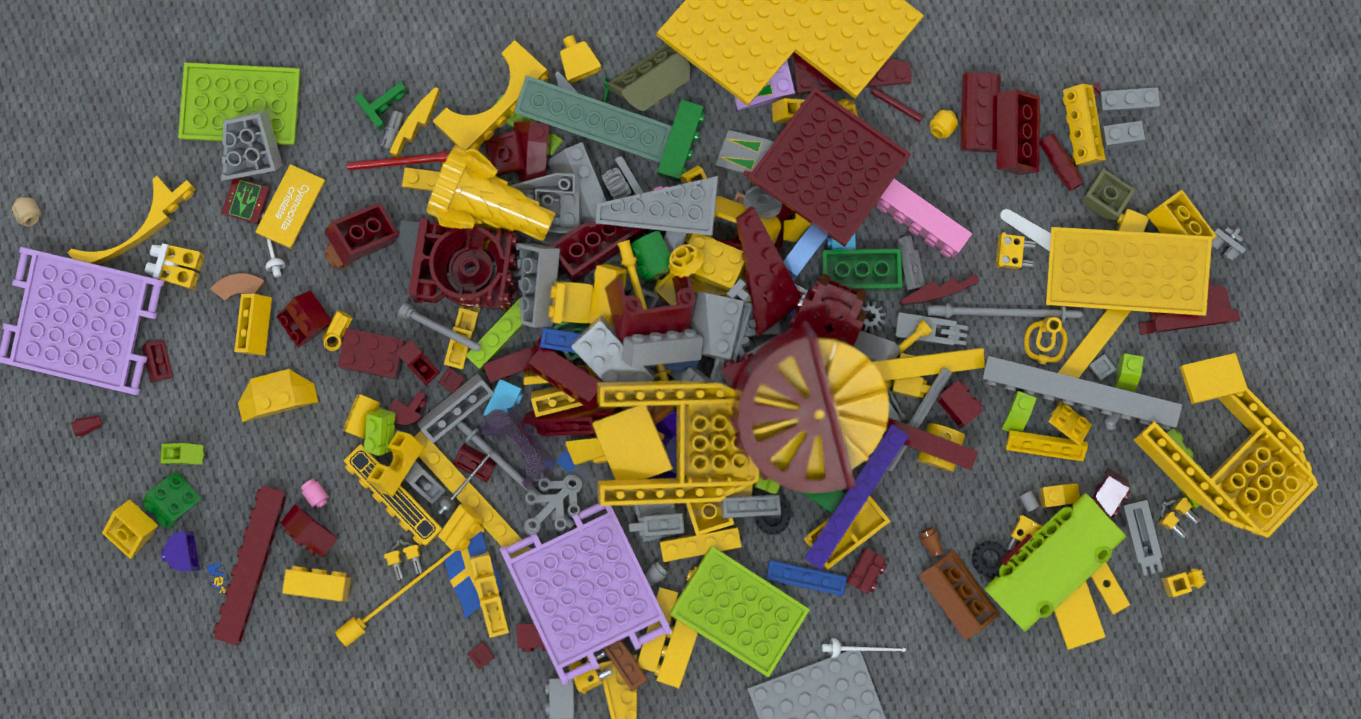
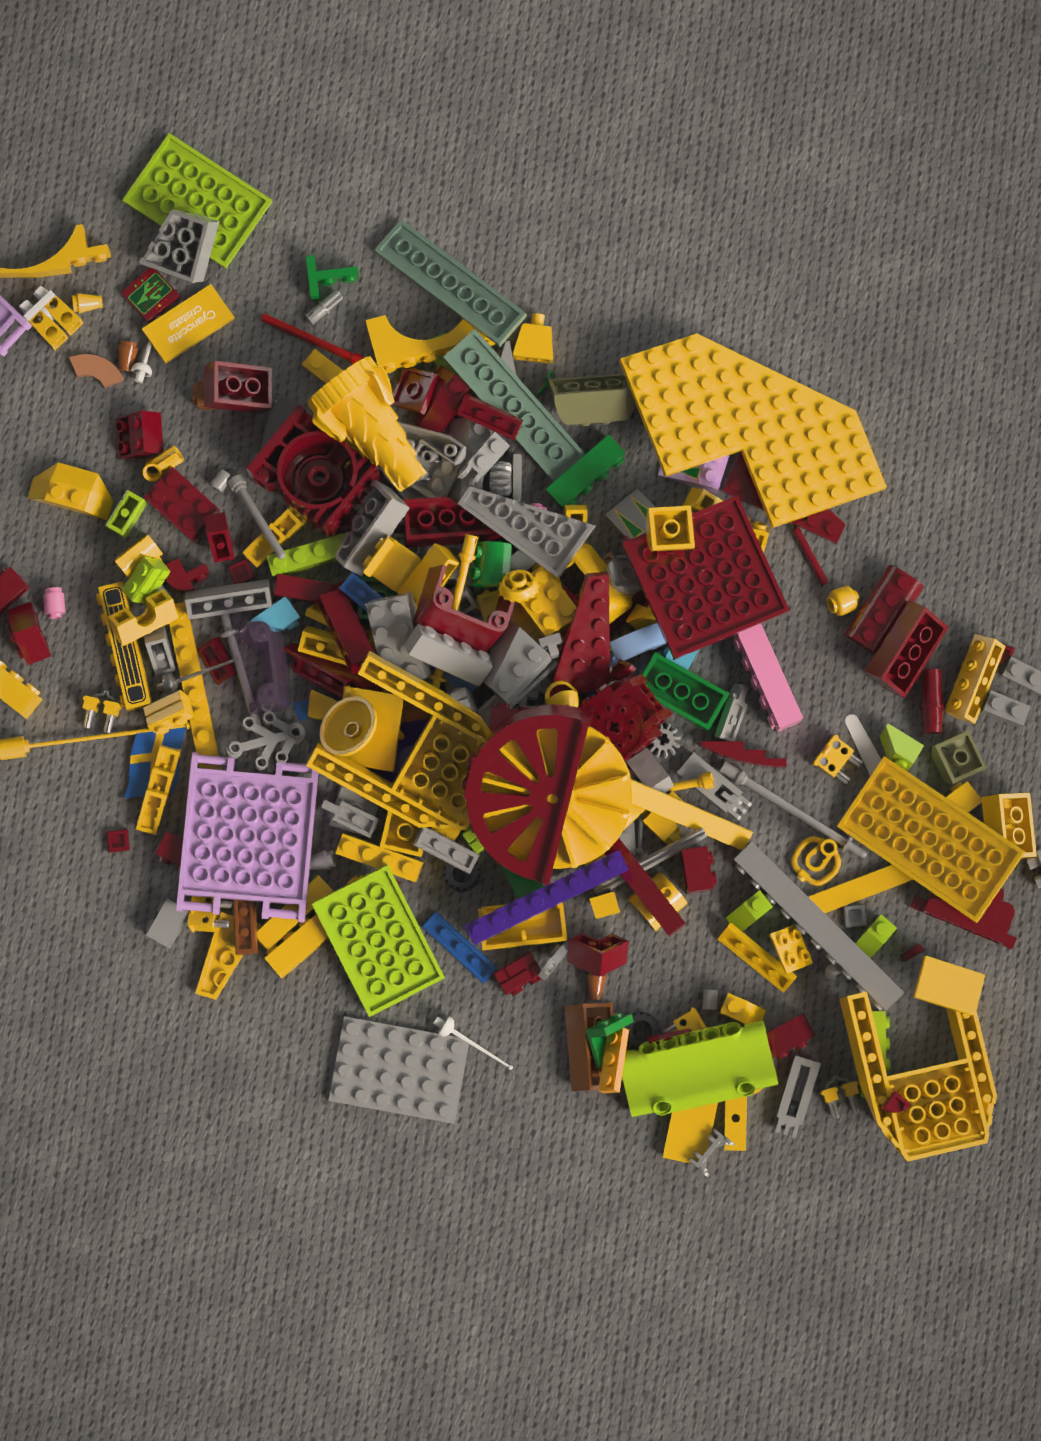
camera: 35 degrees right, 0 degrees up
yellow brick [234,294,272,356] -> none
yellow slope [390,87,441,158] -> none
yellow brick [1161,568,1206,597] -> none
none -> yellow cone [72,293,103,314]
none -> lime brick [105,490,147,540]
none -> dark orange cone [118,341,138,372]
none -> light grey hinge [210,469,232,493]
none -> yellow dish [320,697,377,756]
none -> sand green plate [374,219,527,347]
none -> dark red plate [457,394,523,440]
none -> light grey hinge [457,432,510,487]
none -> light grey hinge [538,940,569,981]
none -> yellow piece [544,681,579,707]
none -> dark red brick [567,933,629,977]
none -> green bracket [586,1012,634,1069]
none -> yellow panel [589,892,620,919]
none -> light orange plate [598,1028,629,1094]
none -> dark red tile [608,659,636,681]
none -> yellow brick [646,506,695,551]
none -> light grey piece [689,1129,735,1177]
none -> lime slope [879,724,924,771]
none -> dark red tile [881,1091,912,1113]
none -> dark red tile [900,944,924,962]

